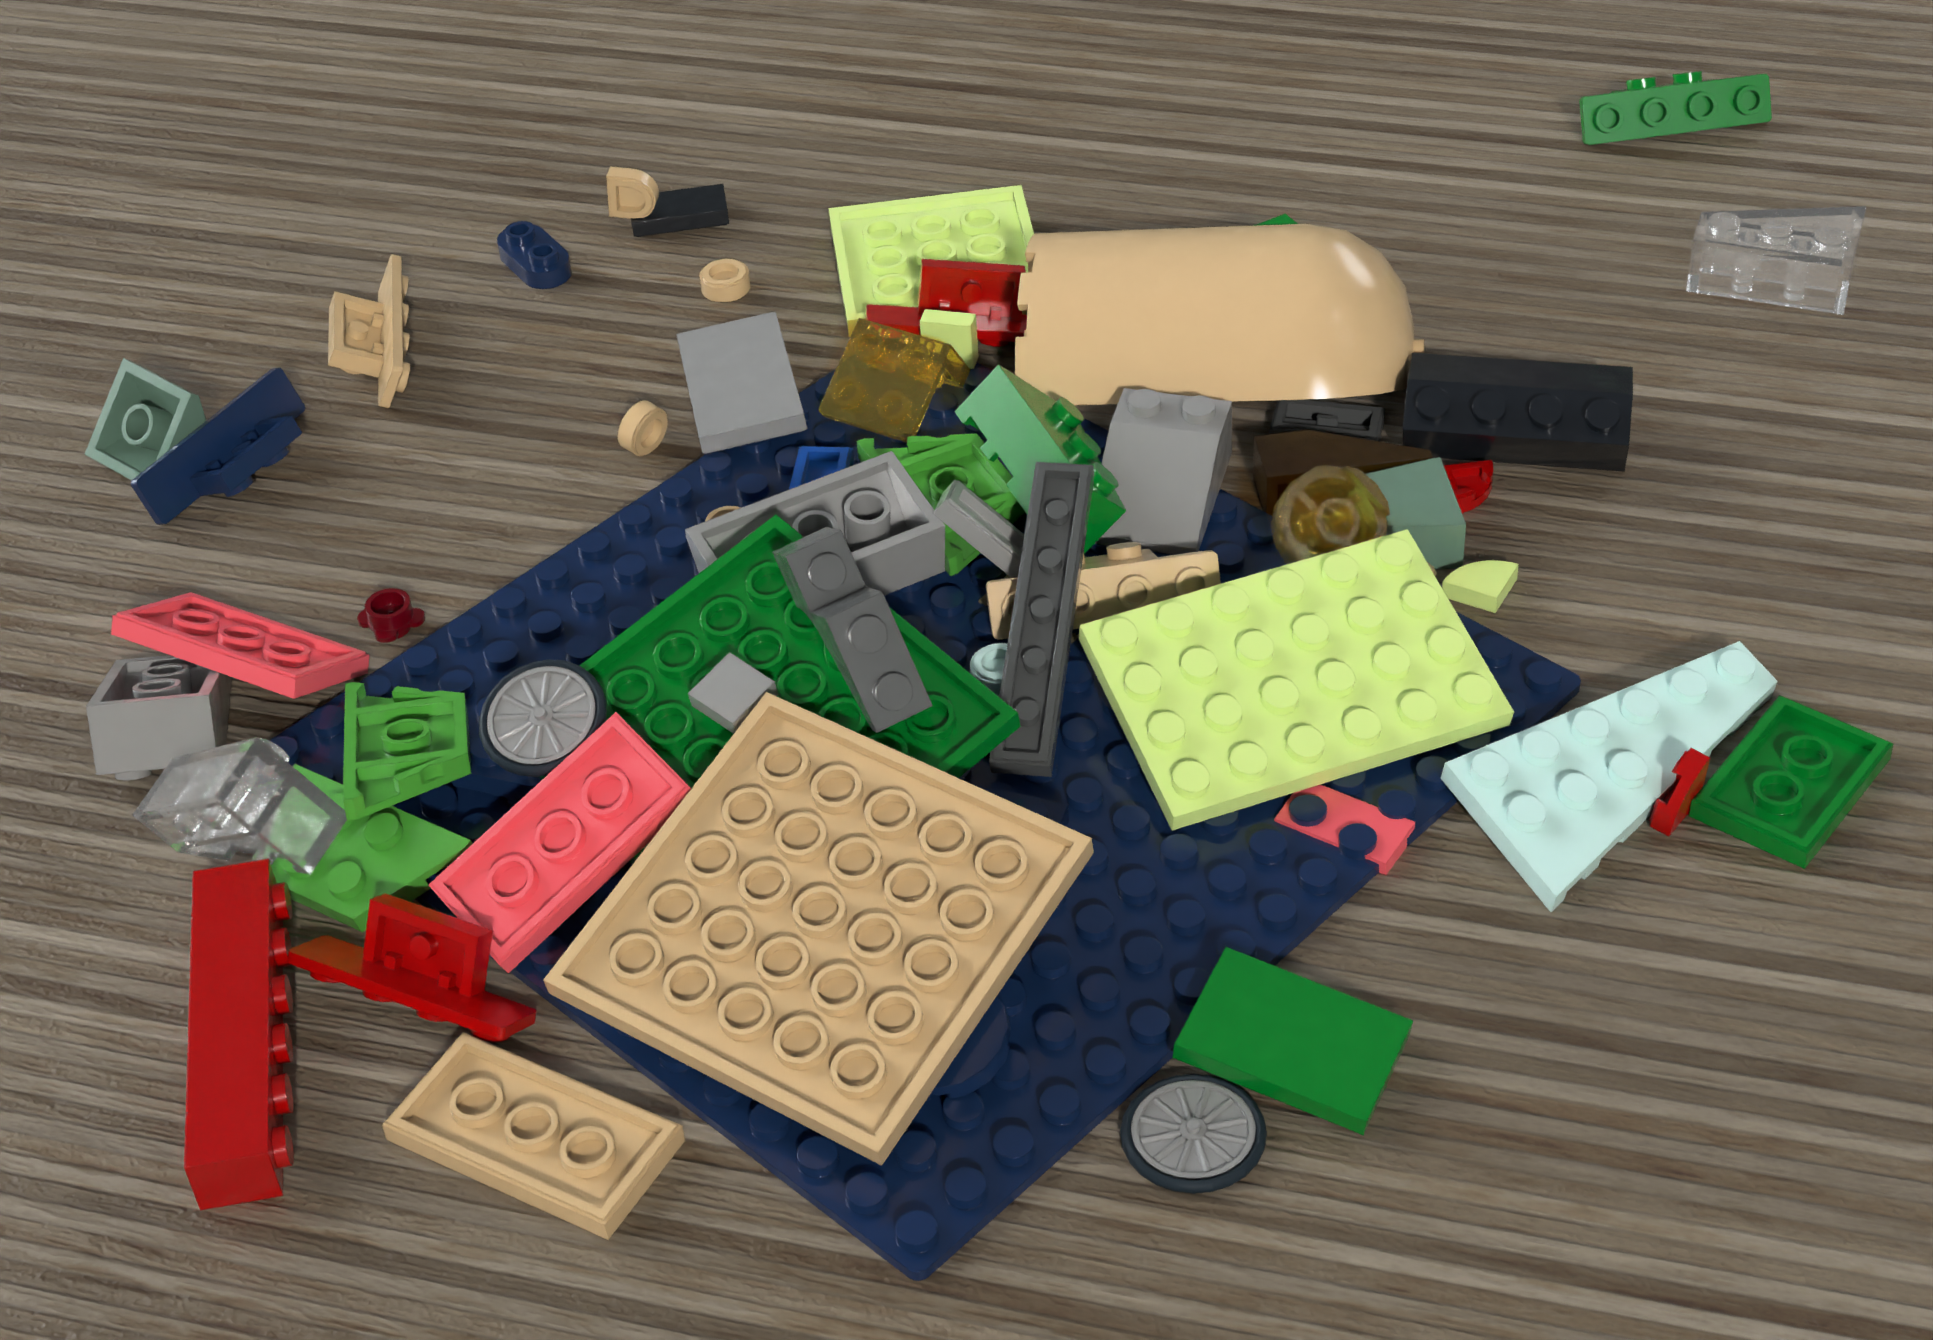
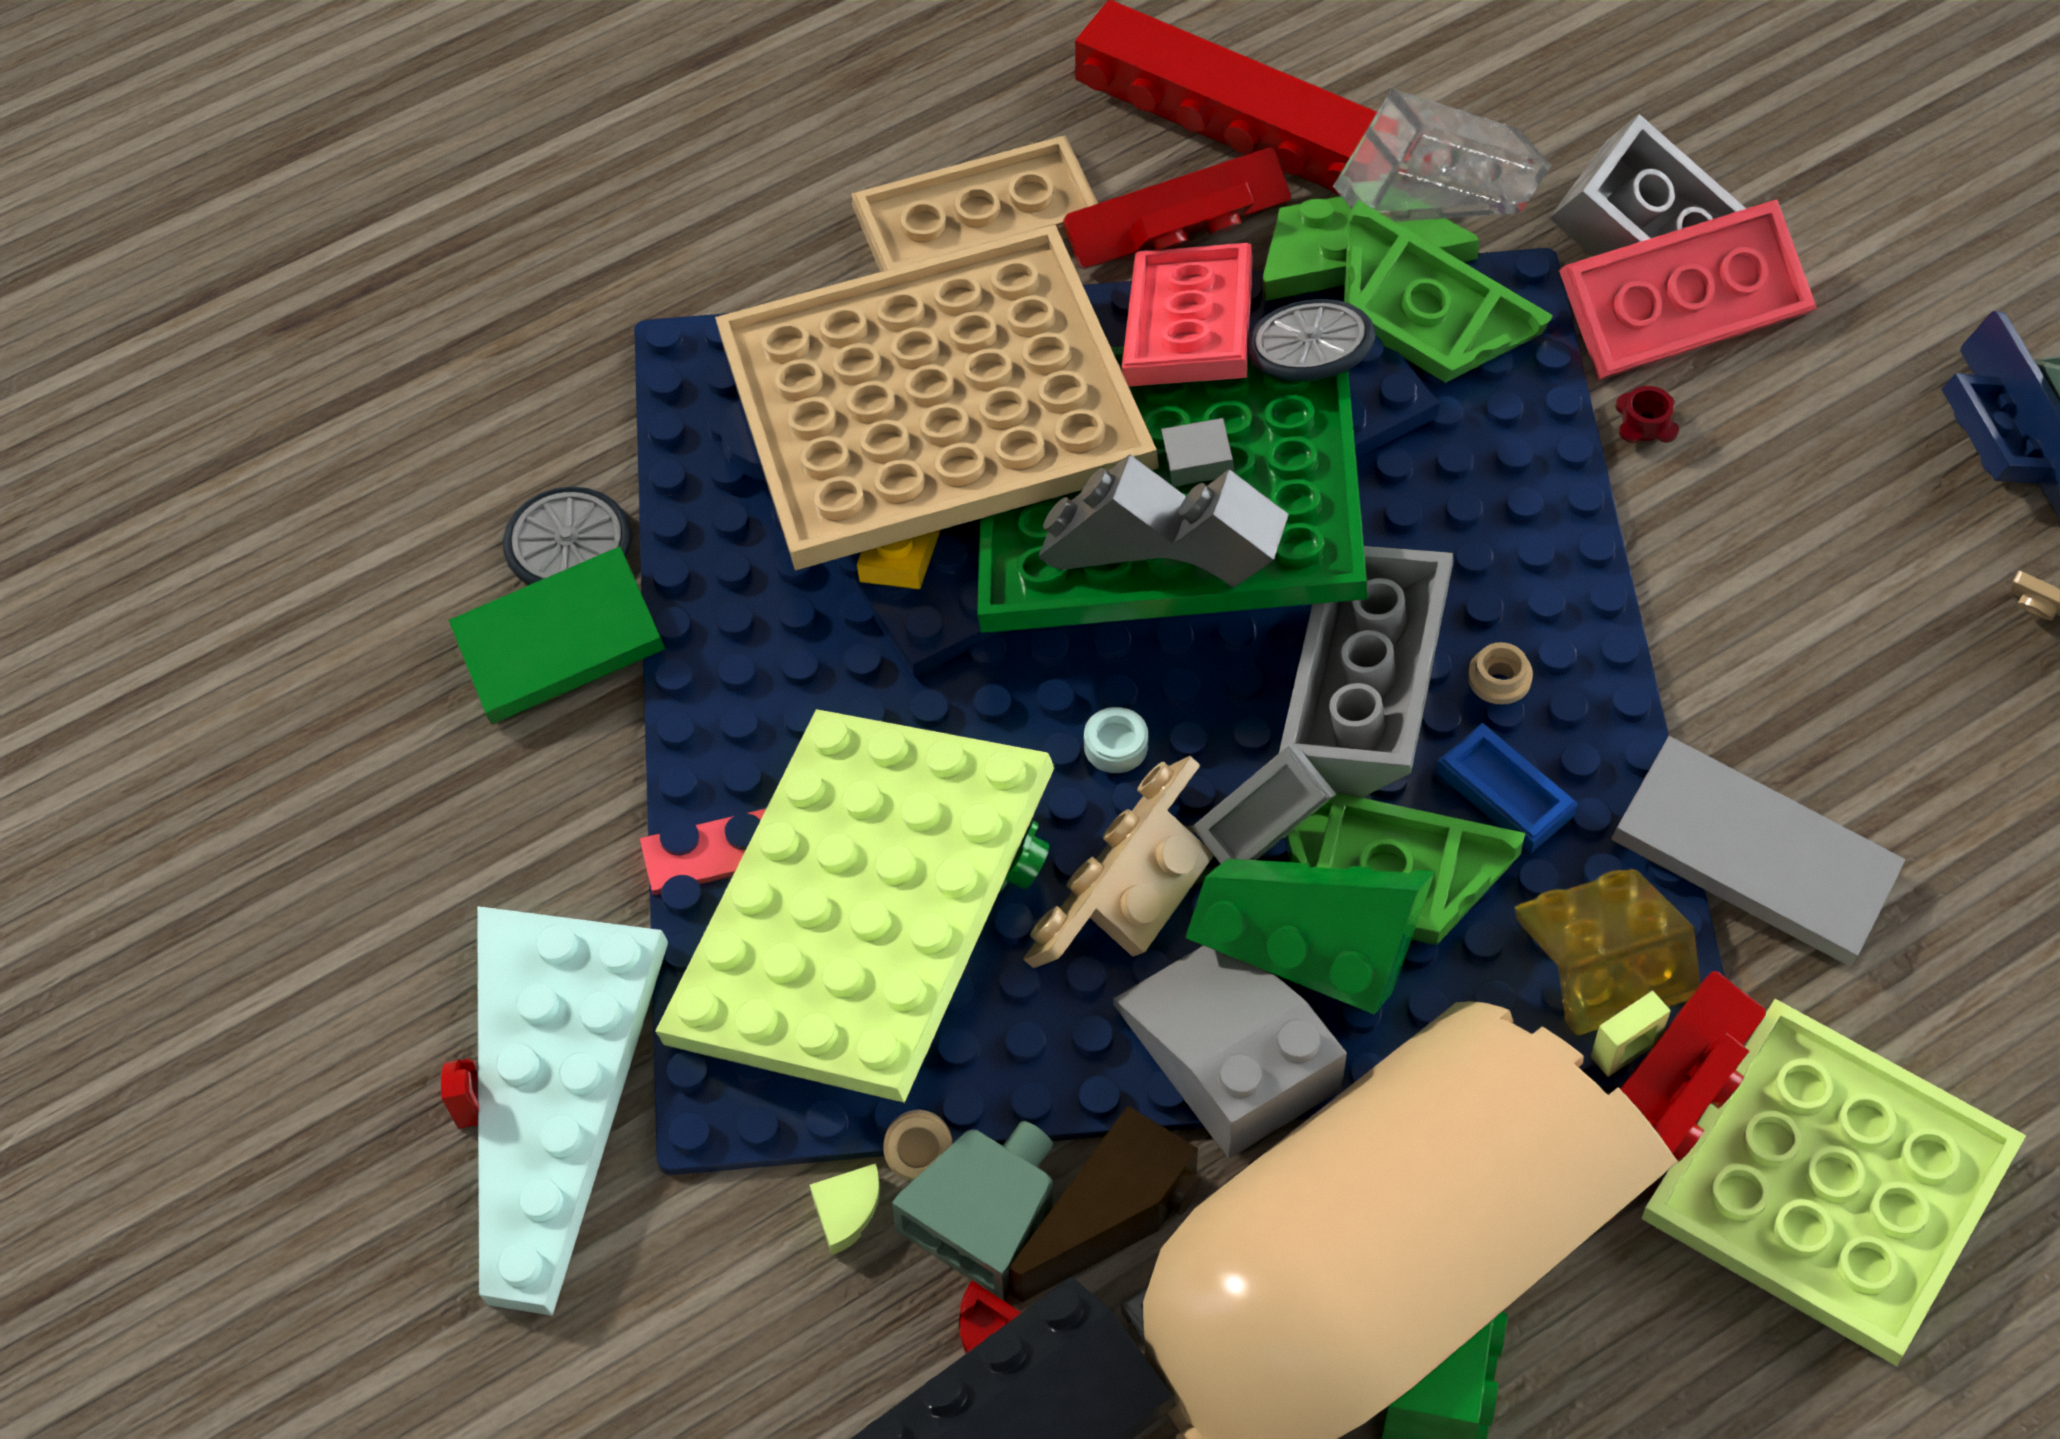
camera: 130 degrees right, 15 degrees up
tan tile [618,400,668,456] -> none
tan tile [699,259,751,302] -> none
dark grey tile [989,462,1095,777] -> none
clear yellow cylinder [1271,465,1391,565] -> none
green tile [1689,695,1894,869] -> none

